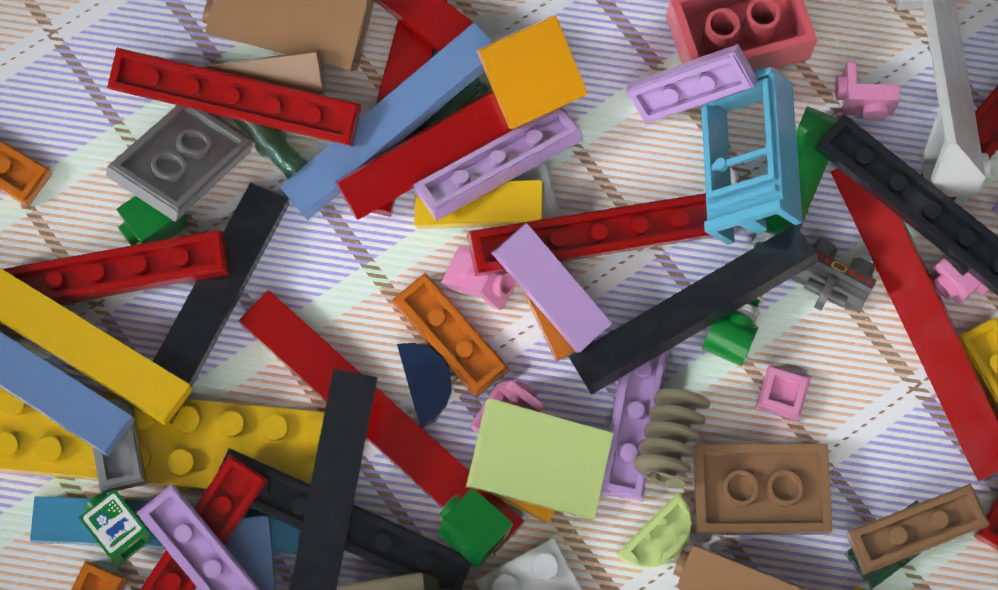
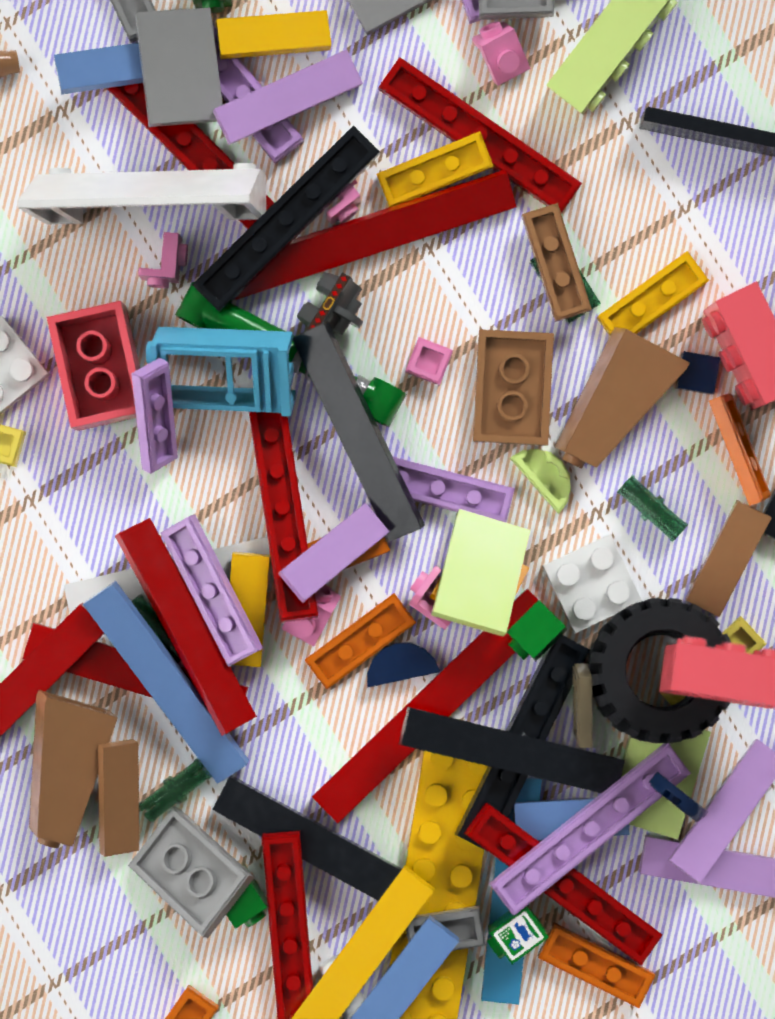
camera: 85 degrees left, 15 degrees up
red tile [107,47,362,147] -> none
light orange tile [476,15,588,129] -> none
dark tan piece [633,388,711,489] -> none

